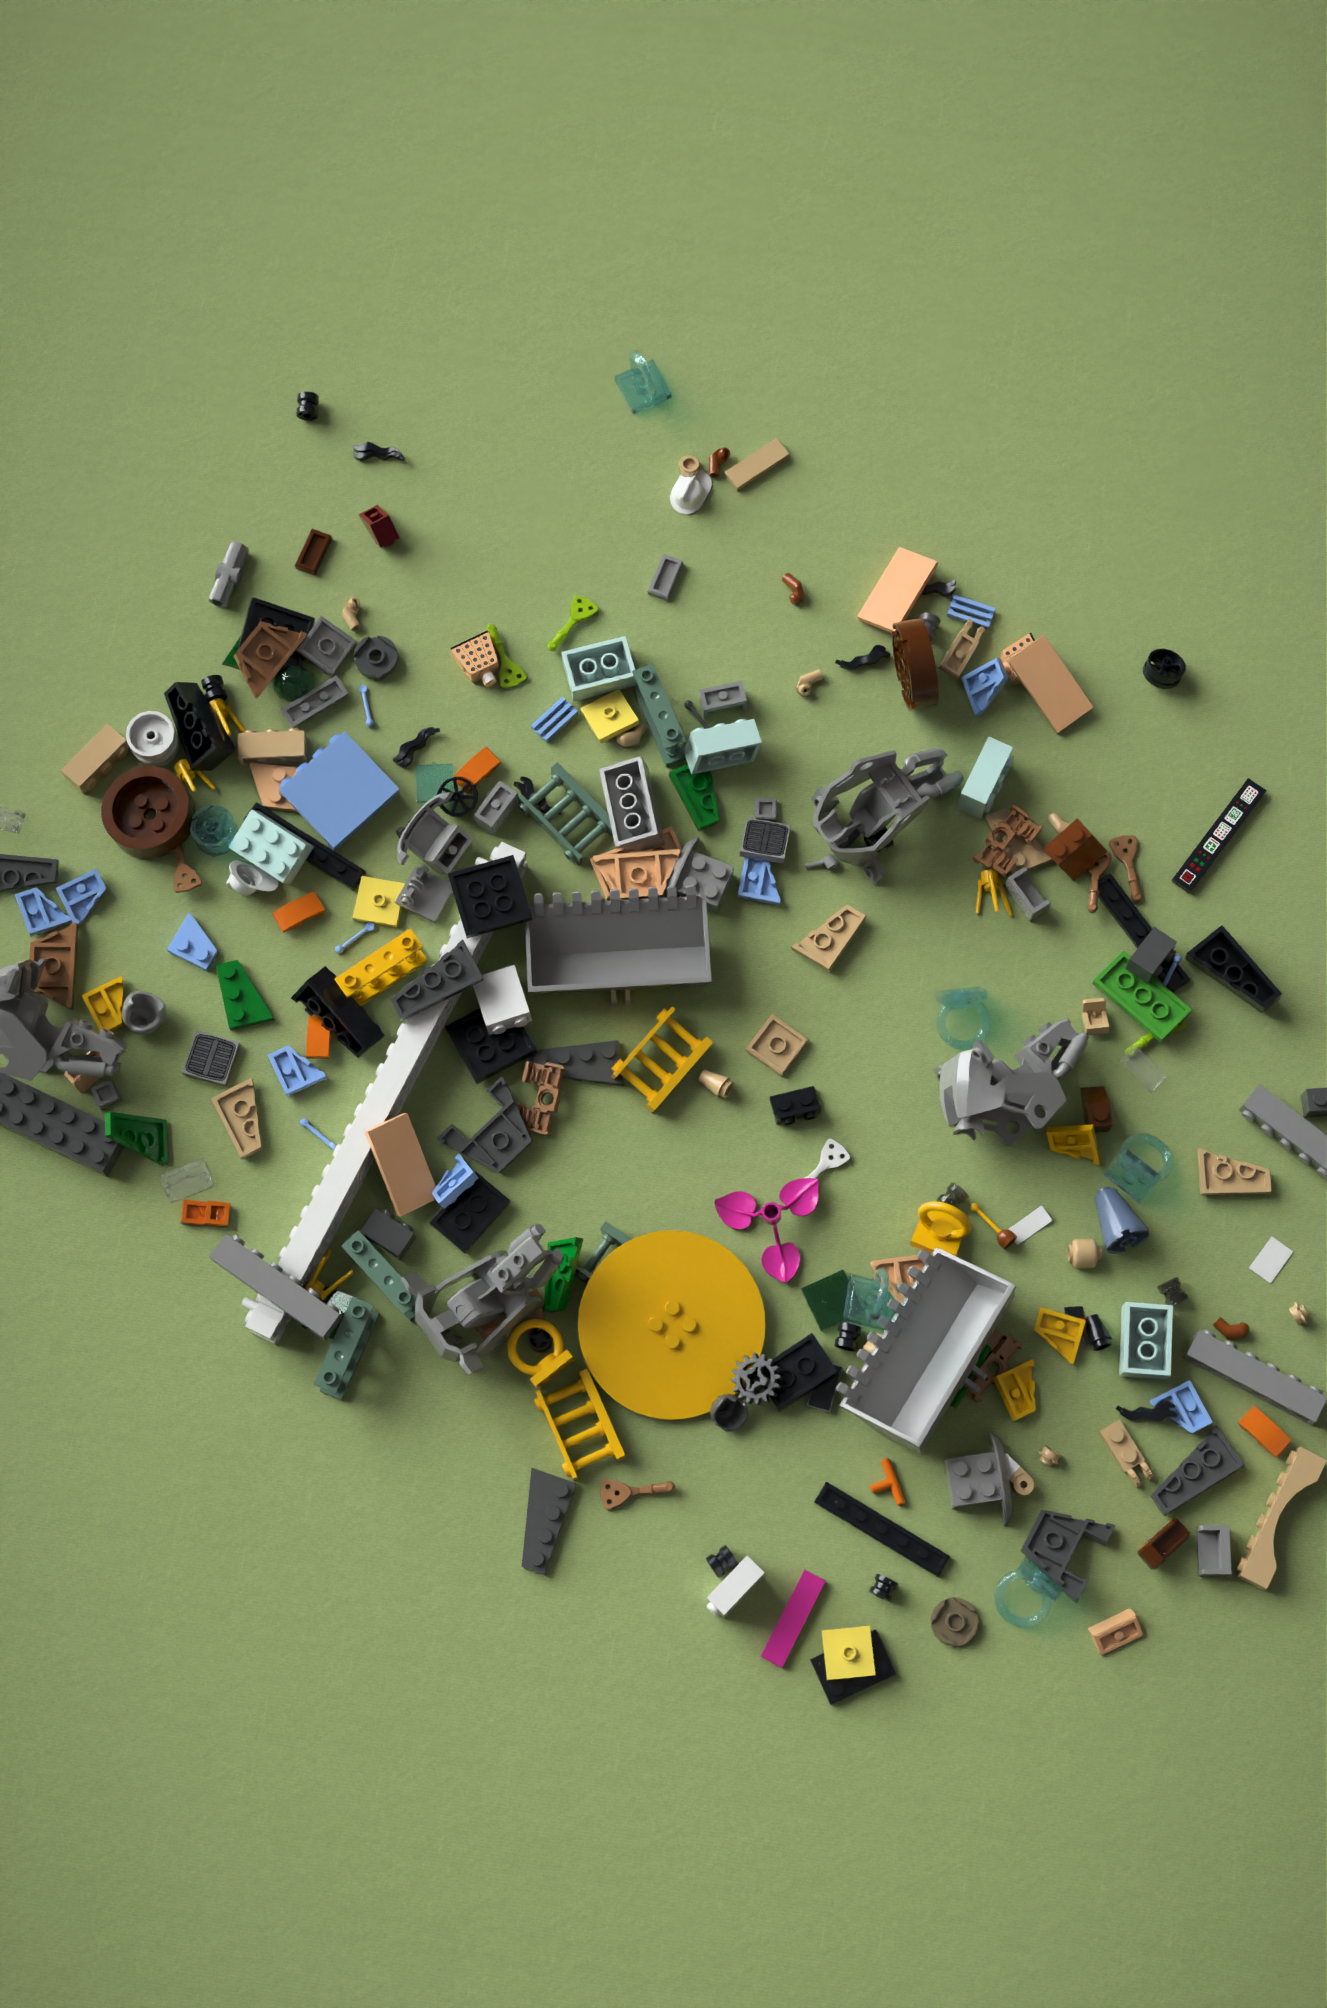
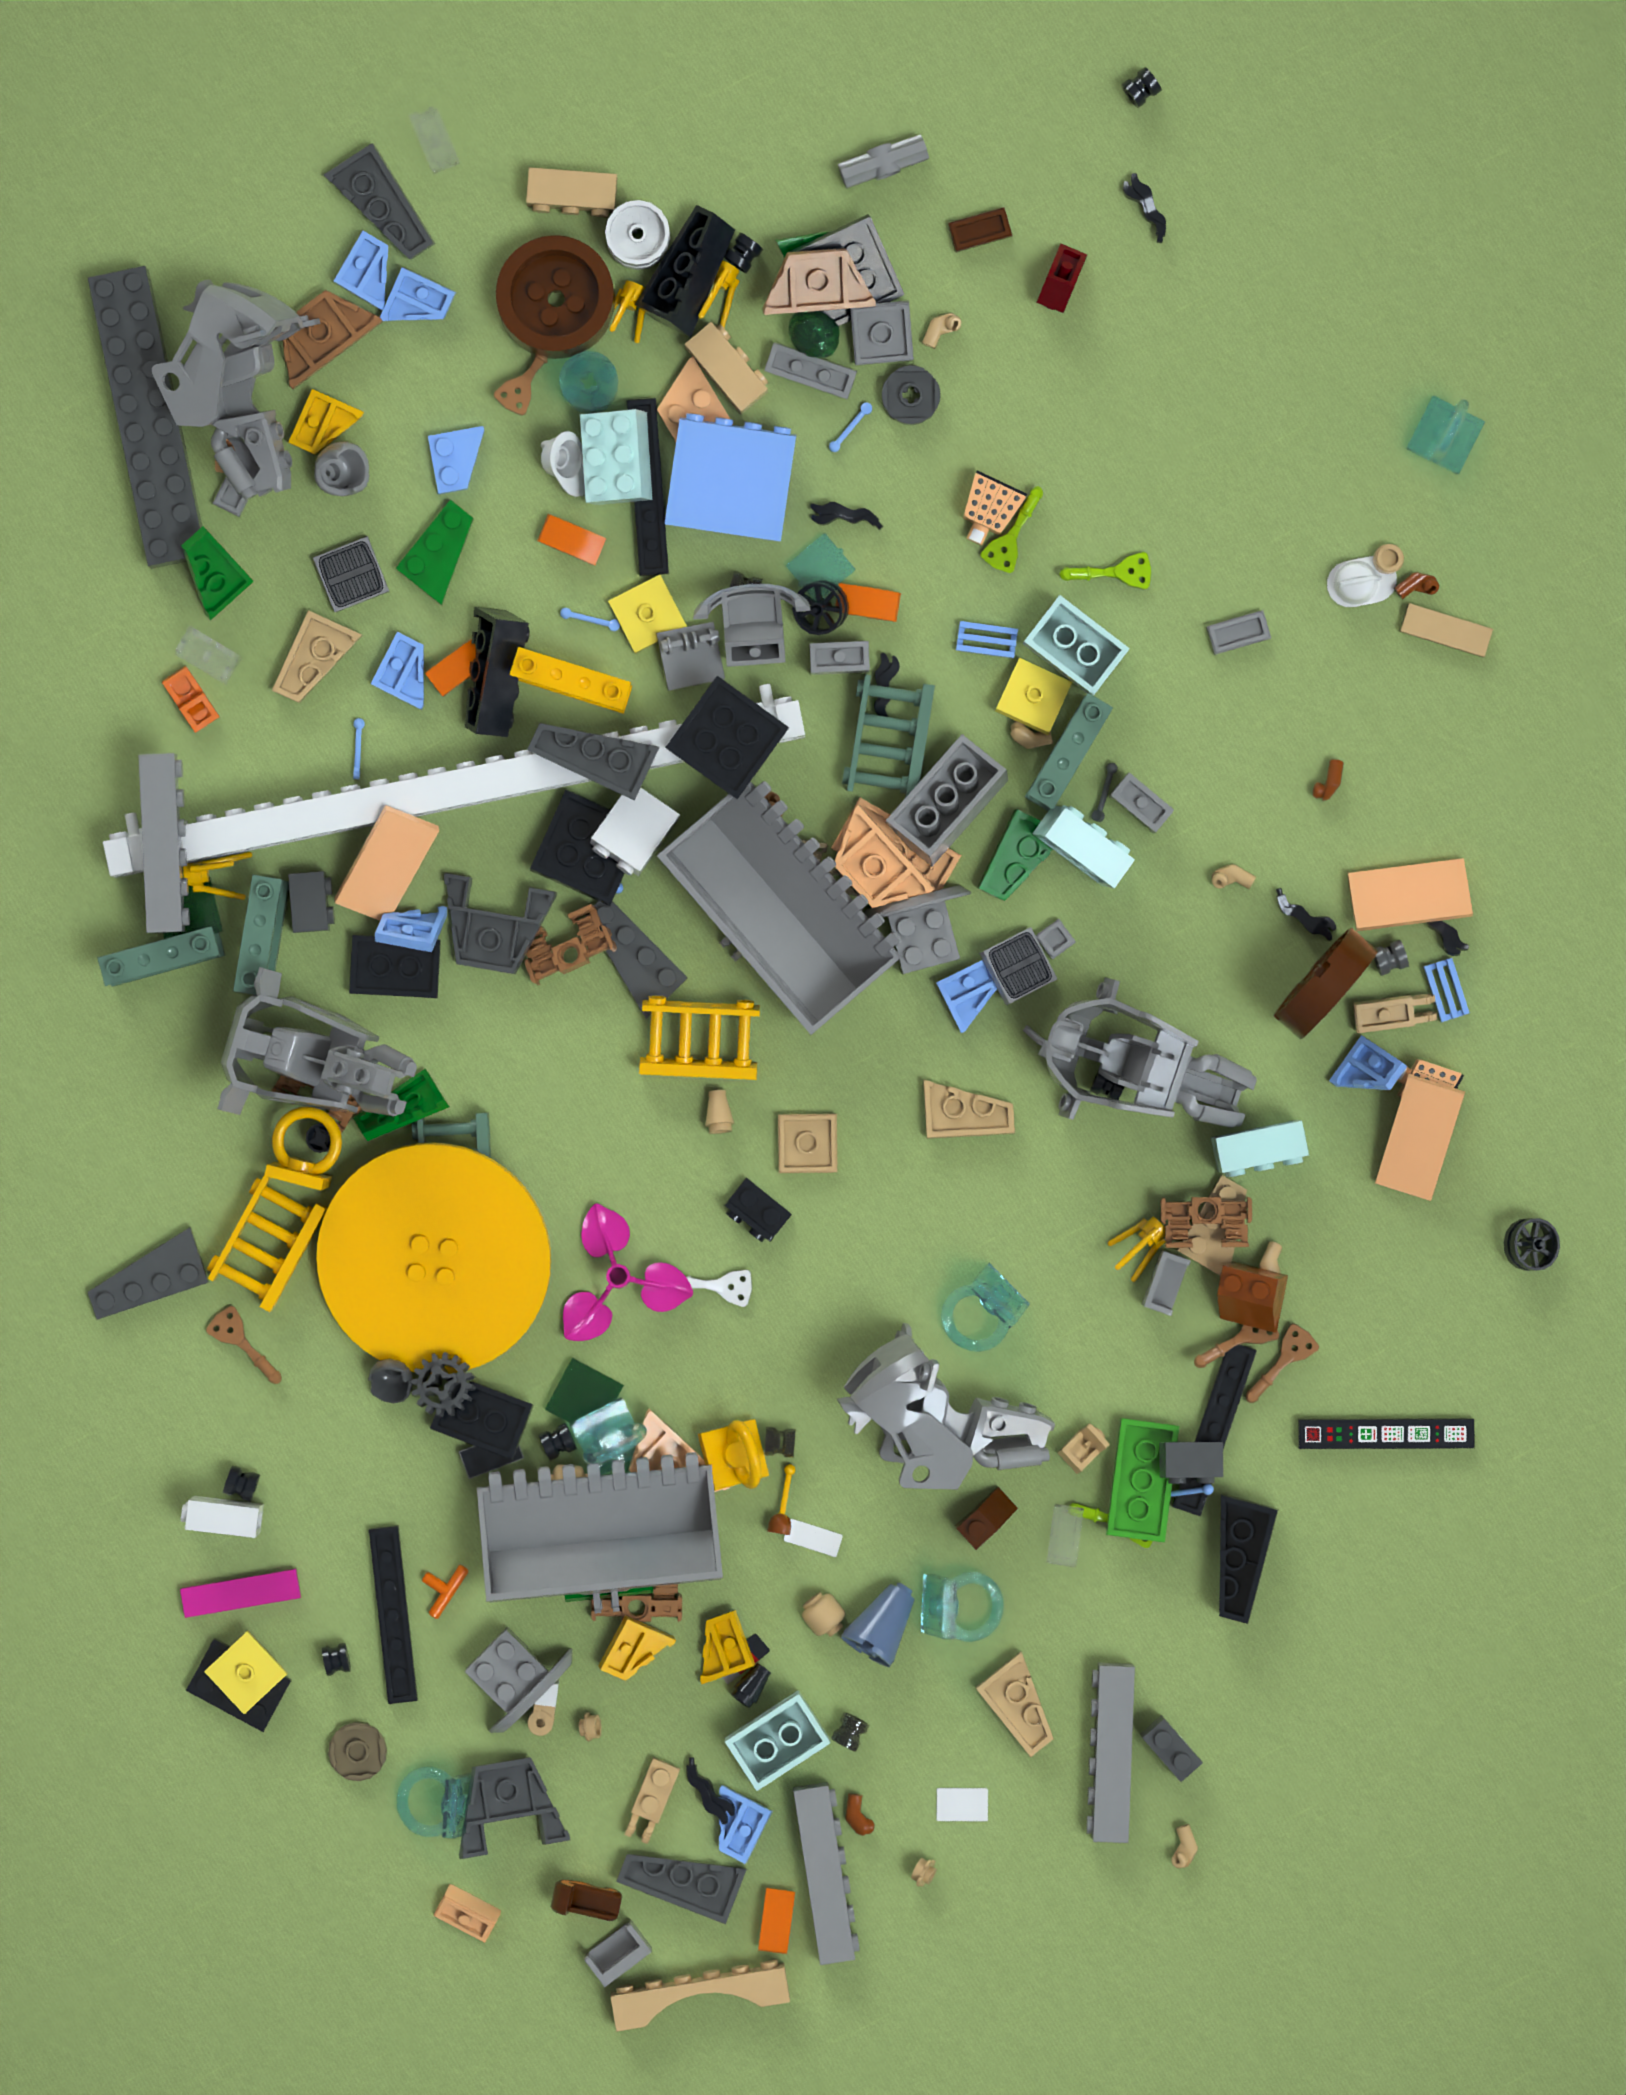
camera: 55 degrees right, 15 degrees up
yellow wing [1046,1124,1101,1165] -> none

